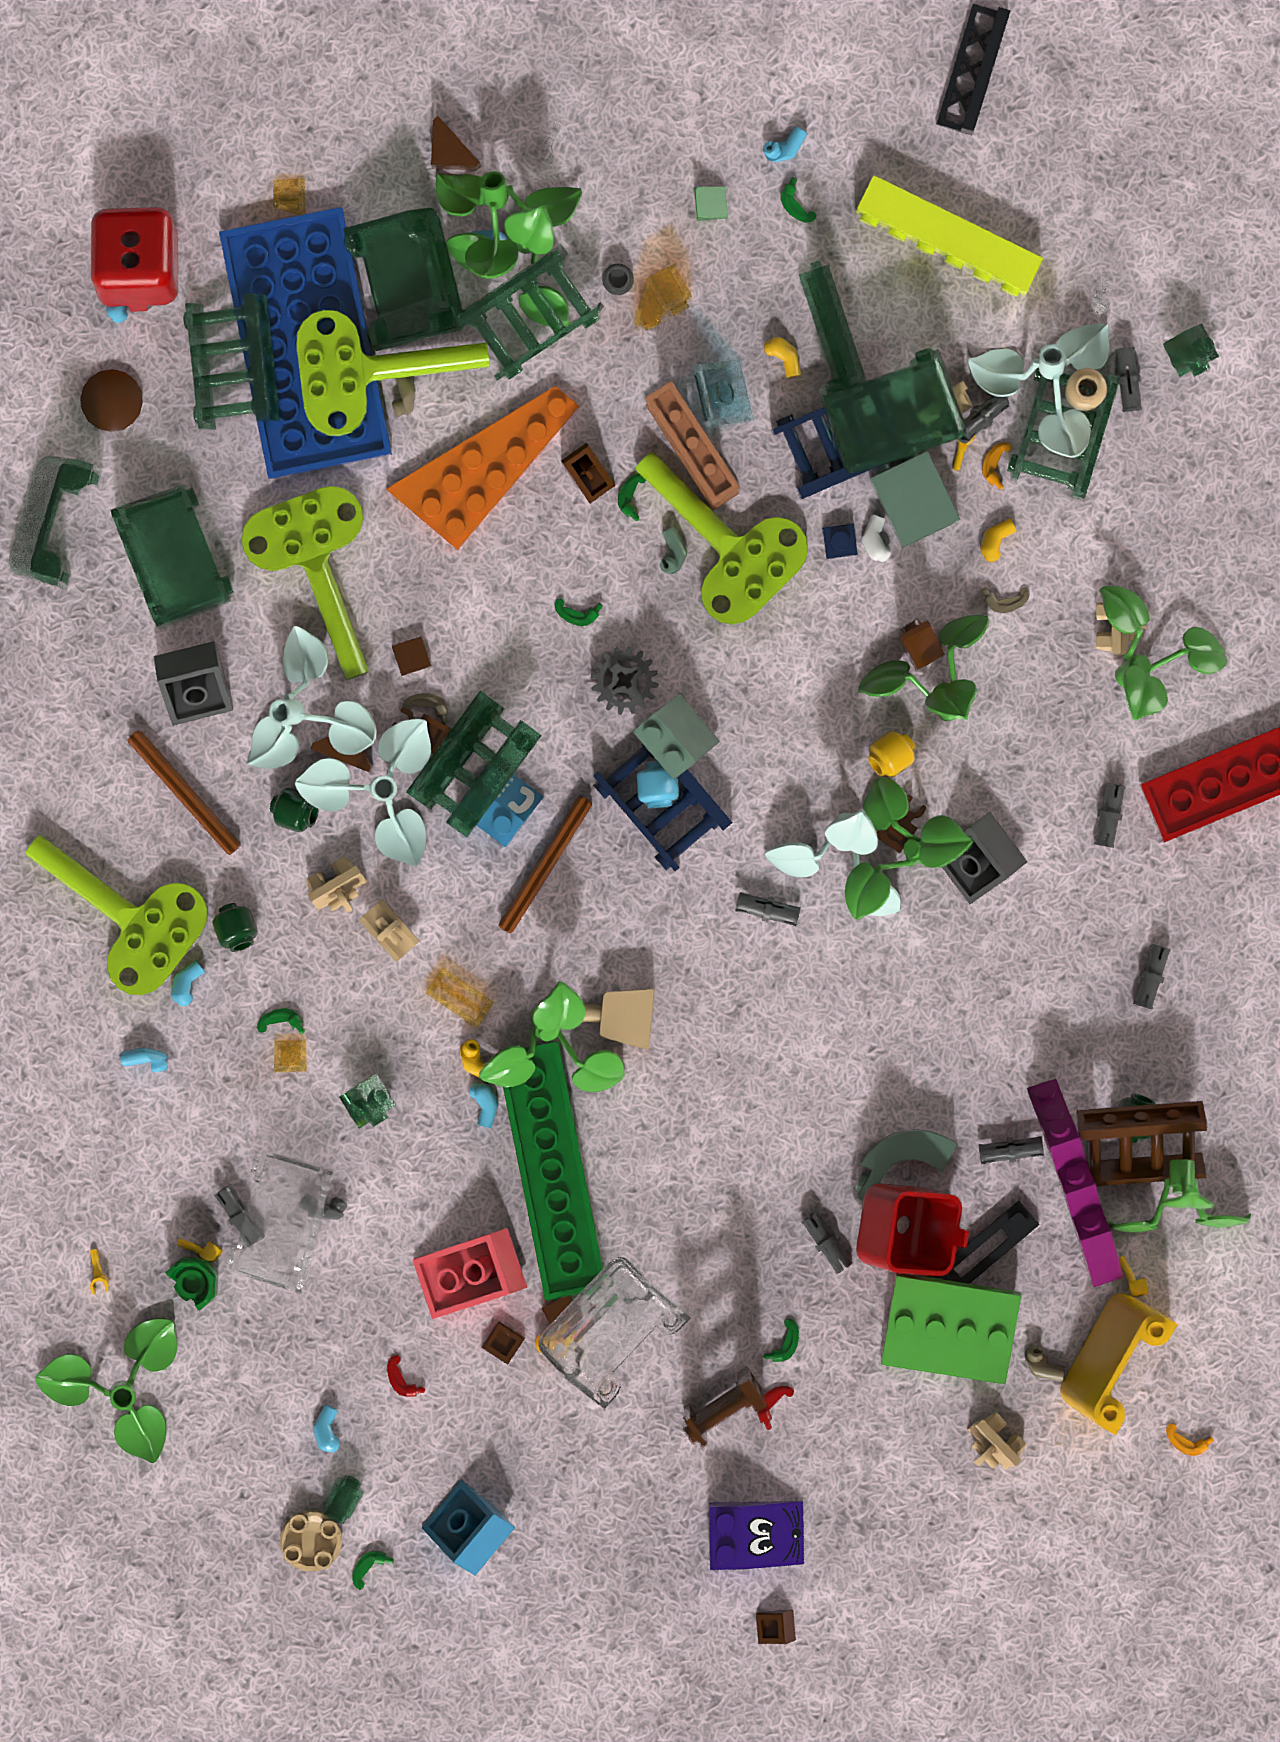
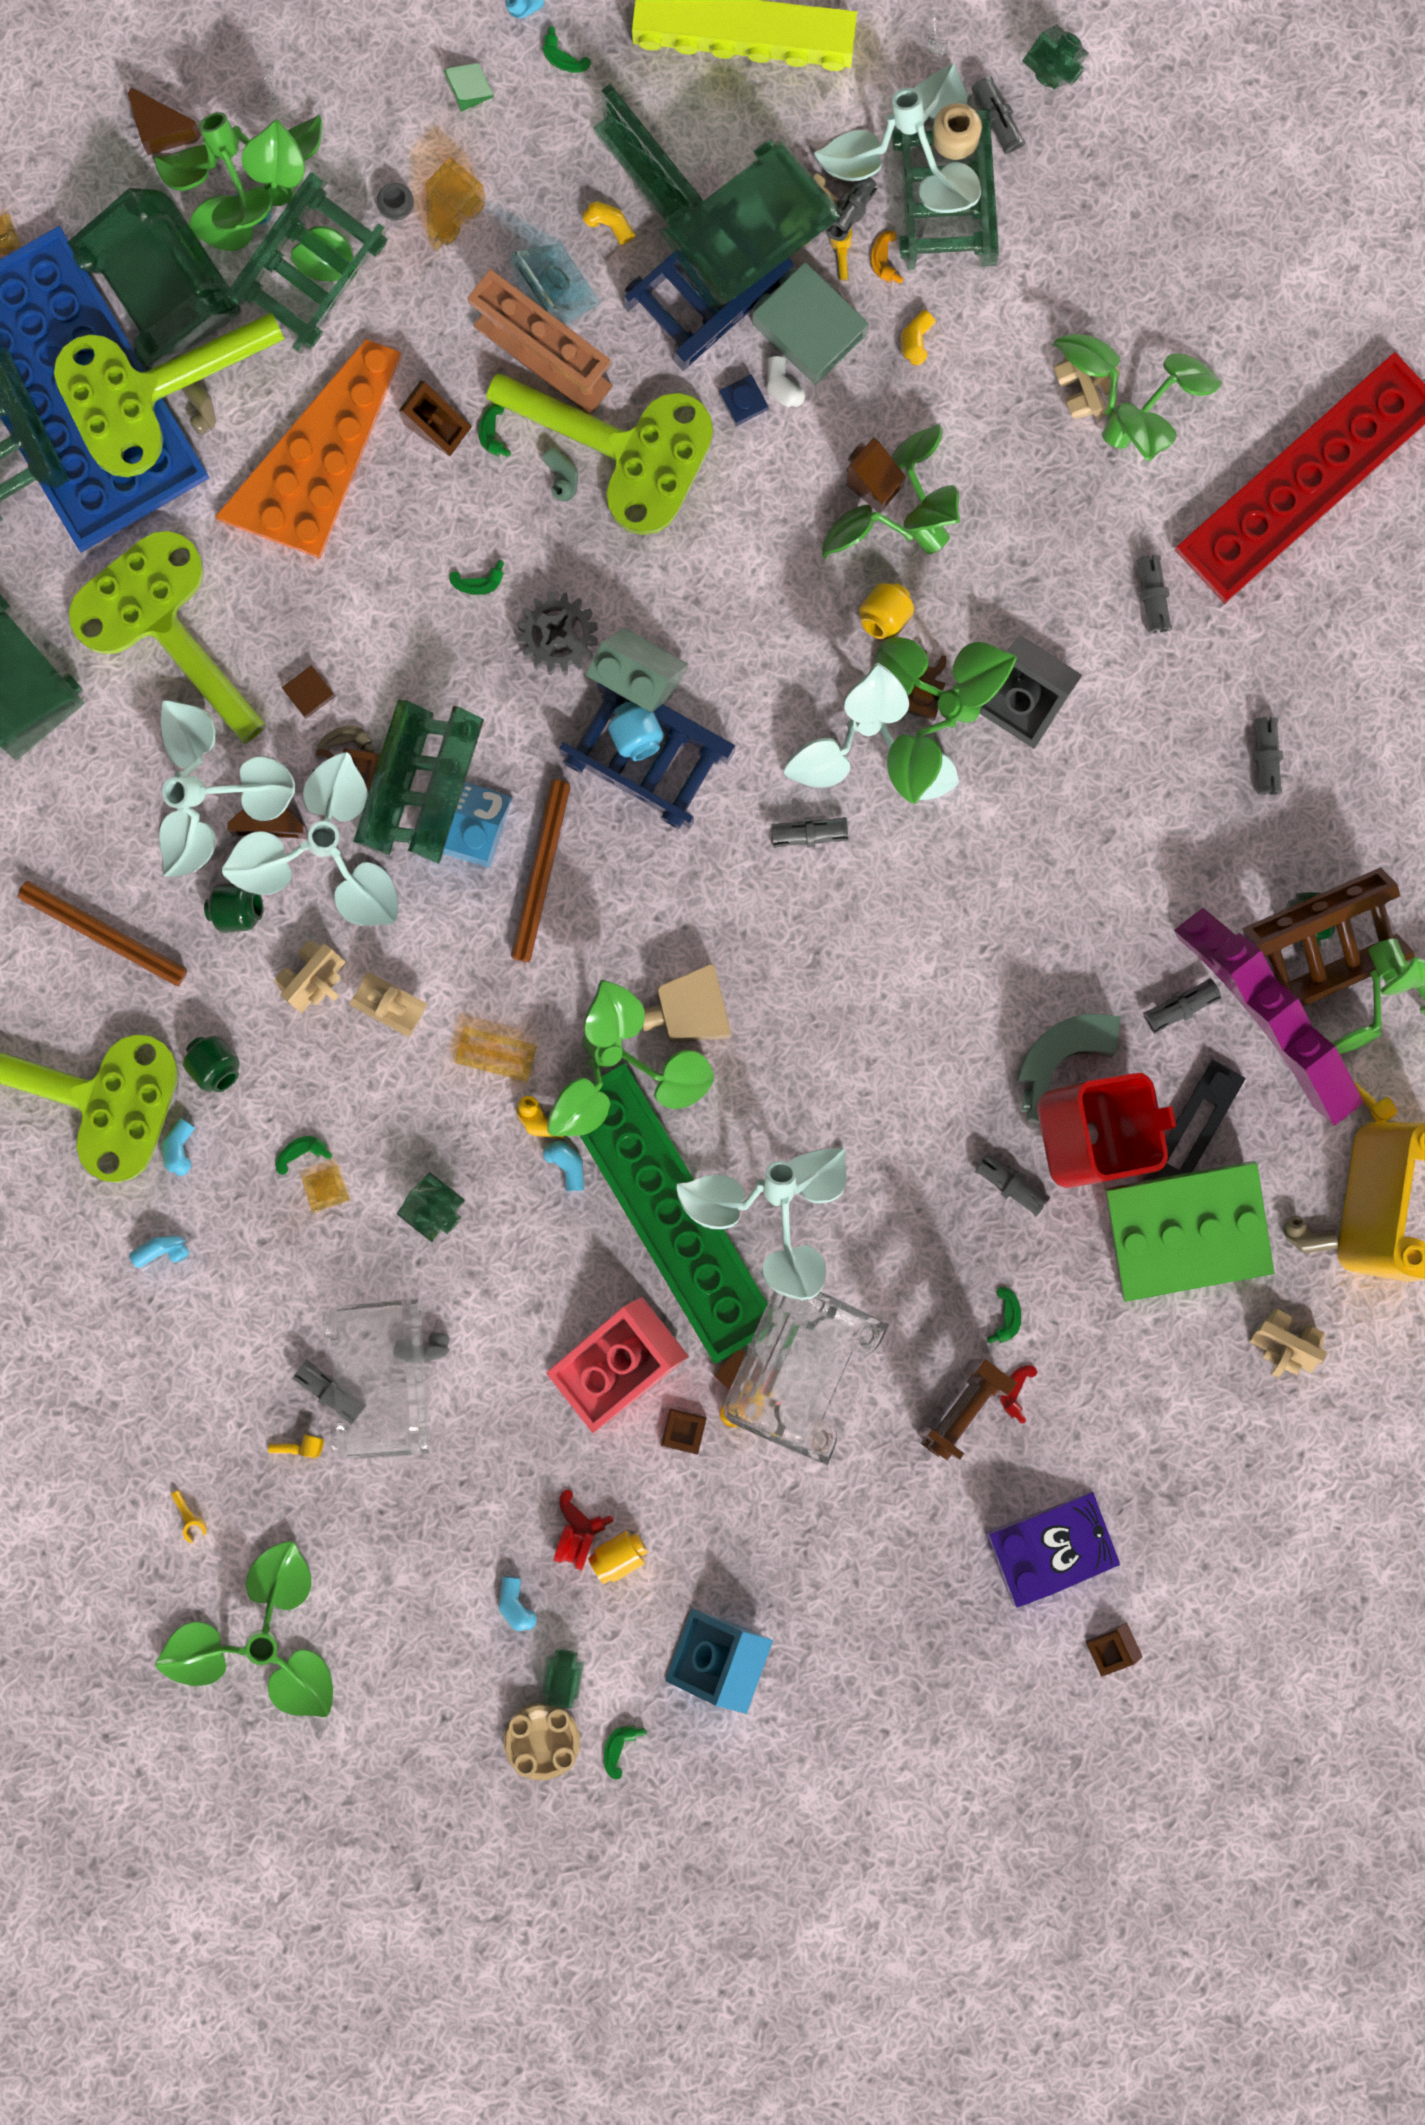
camera: 20 degrees left, 5 degrees down
dark grey slope [154,641,233,726] -> none
green hair [165,1257,218,1311] -> none
dark tan piece [982,588,1030,613] -> none
none -> red wheel [553,1524,595,1571]
none -> yellow brick [588,1530,648,1584]
none -> light aqua plant [677,1148,847,1300]

